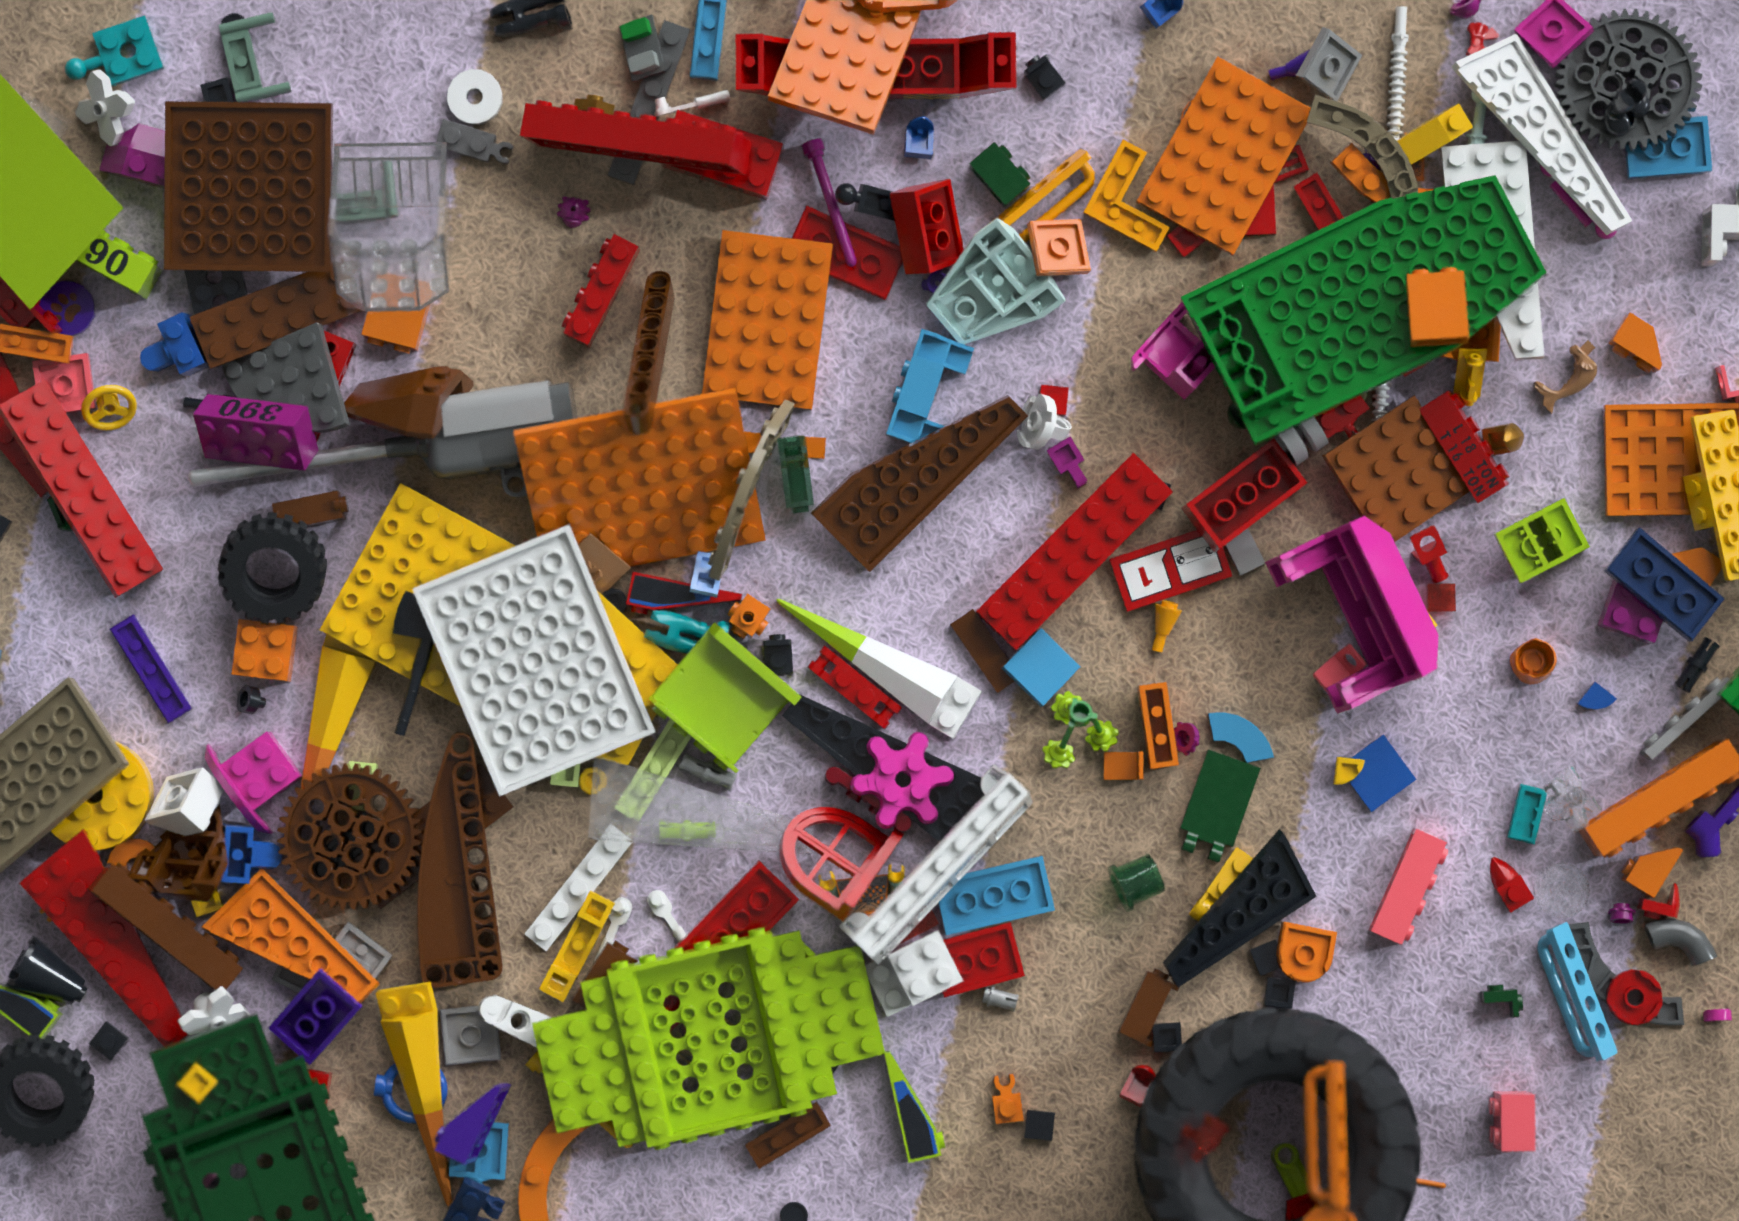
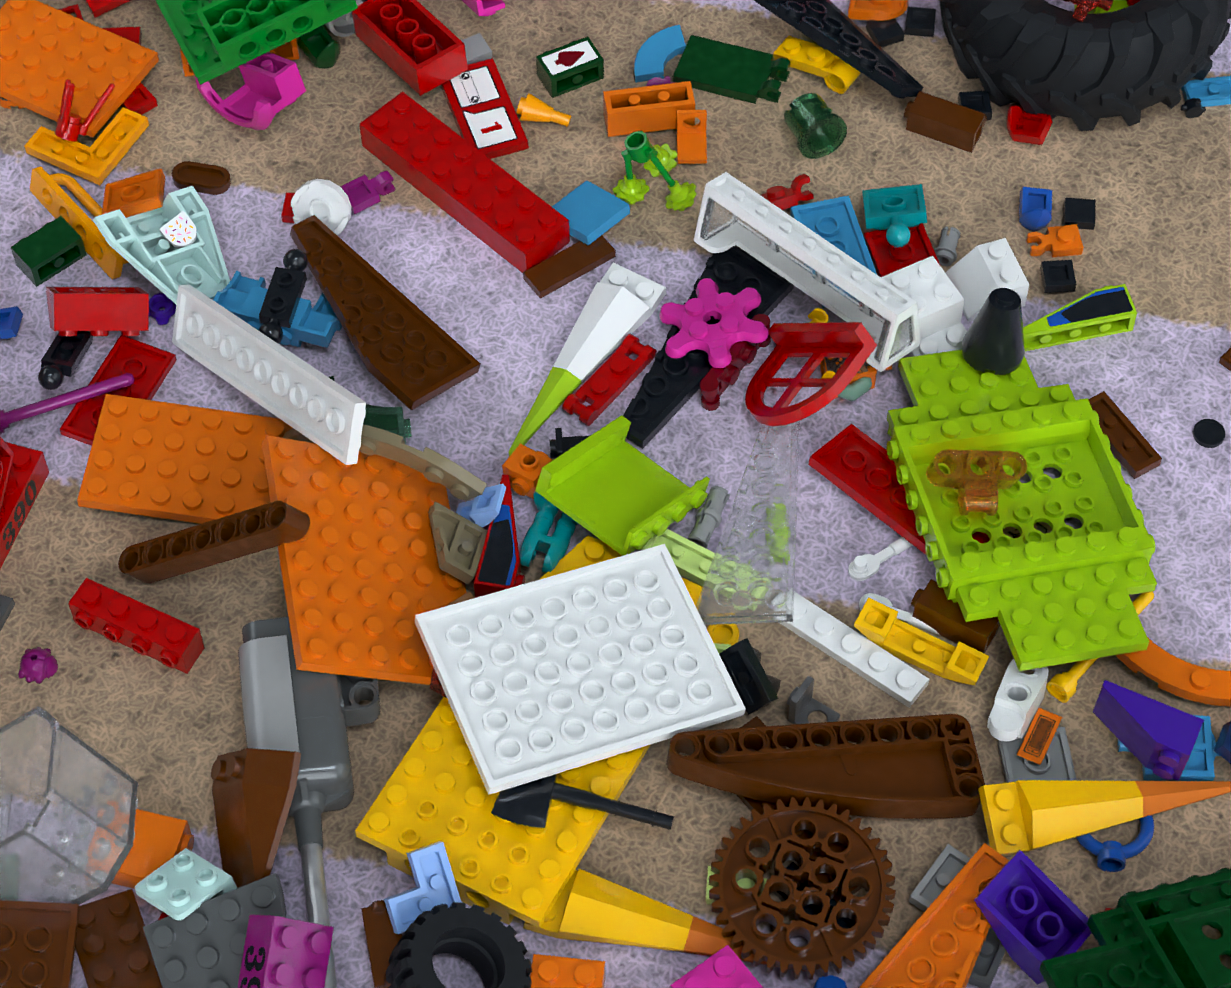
camera: 90 degrees left, 30 degrees down
none -> red plant [54,79,115,142]
none -> light aqua bracket [135,848,237,920]
none -> white tile [159,211,197,248]
none -> reddish brown tile [172,161,231,195]
none -> white plate [172,284,366,465]
none -> black plate [258,249,308,344]
none -> light blue plate [384,841,461,934]
none -> dark tan wing [428,501,487,584]
none -> dark green brick [536,36,604,98]
none -> black tile [719,638,781,715]
none -> red plate [761,174,814,210]
none -> flat silver bracket [787,676,840,724]
none -> teal plate [862,184,927,247]
none -> clear orange piece [926,449,1027,516]
none -> white slope [946,238,1029,322]
none -> black cone [962,288,1025,375]
none -> sticker [1017,708,1062,765]
none -> blue plate [1019,187,1052,231]
none -> black plate [1040,260,1076,293]

